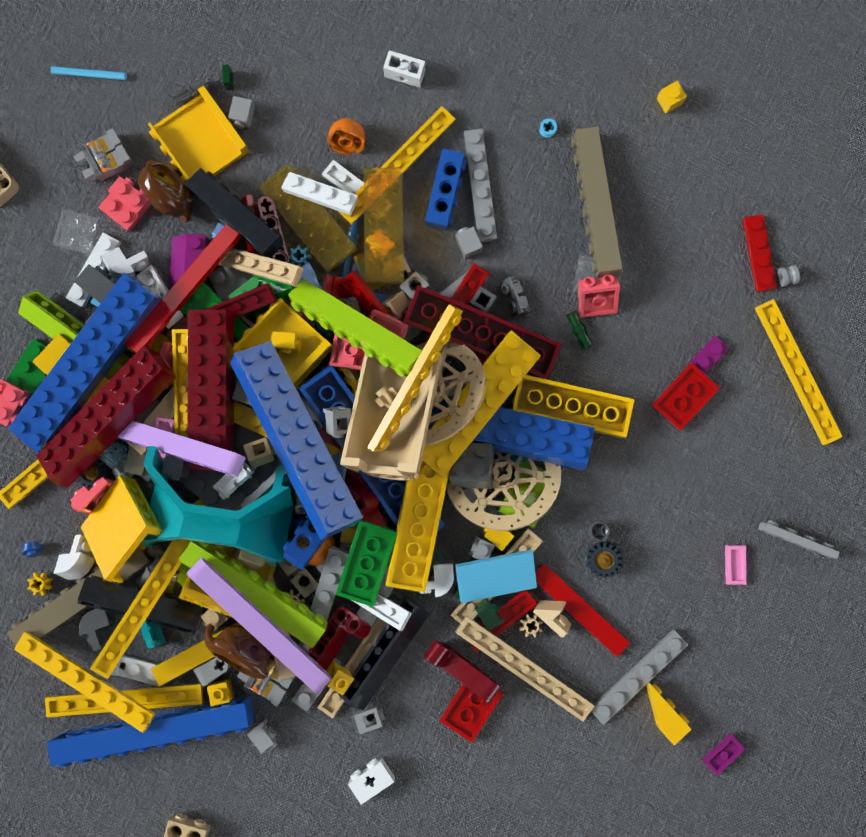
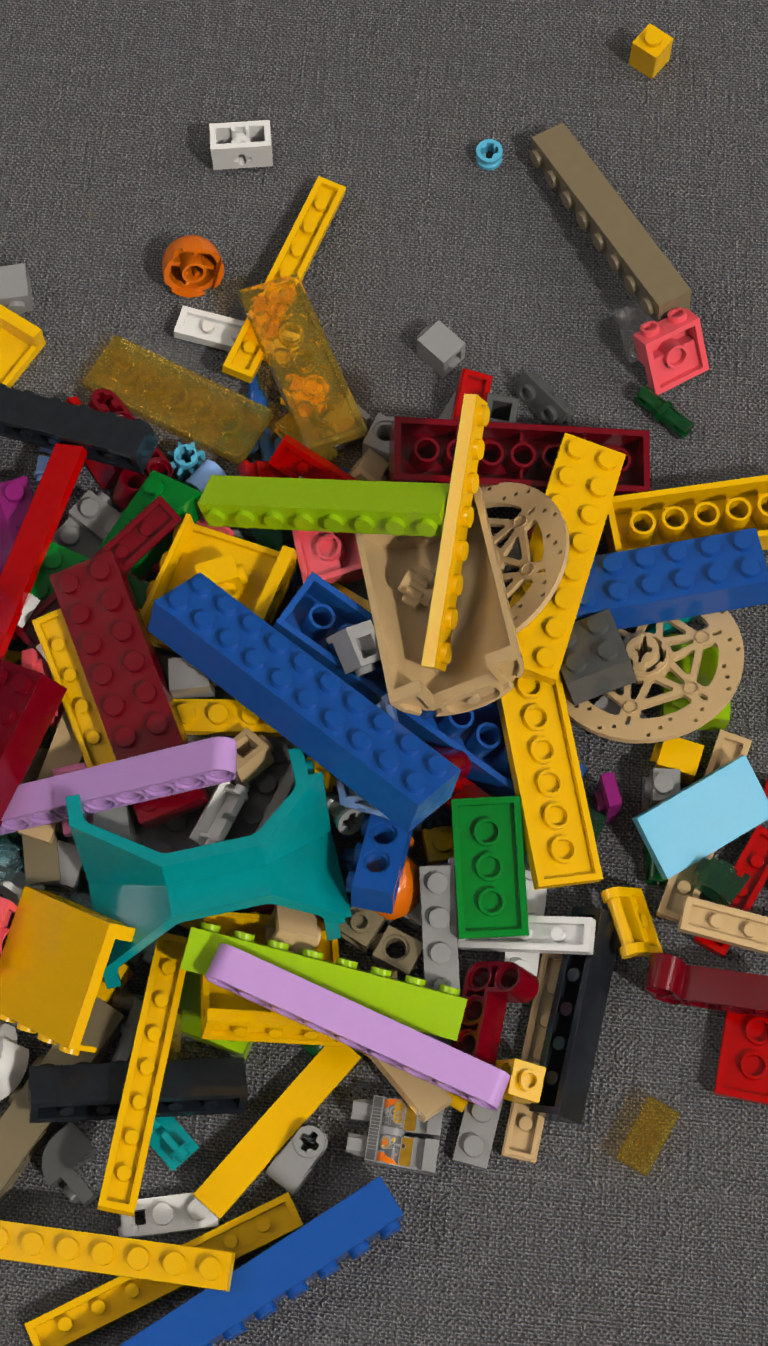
camera: 25 degrees left, 15 degrees down
tan brick [200,609,231,631] -> none
reddish brown piece [203,624,270,679] -> none
yellow brick [207,678,235,706] -> none
tan tile [218,248,304,287] -> none
light grey brick [247,718,278,754] -> none
white plate [281,172,359,215] -> none
white brick [348,757,395,805] -> none
light grey brick [354,705,385,734] -> none
white brick [420,563,454,597] -> none
blue brick [425,148,467,231] -> none
light grey plate [464,129,497,242] -> none
none -> magenta plate [593,772,622,824]
none -> yellow plate [600,886,663,959]
none -> clear yellow plate [615,1096,680,1177]

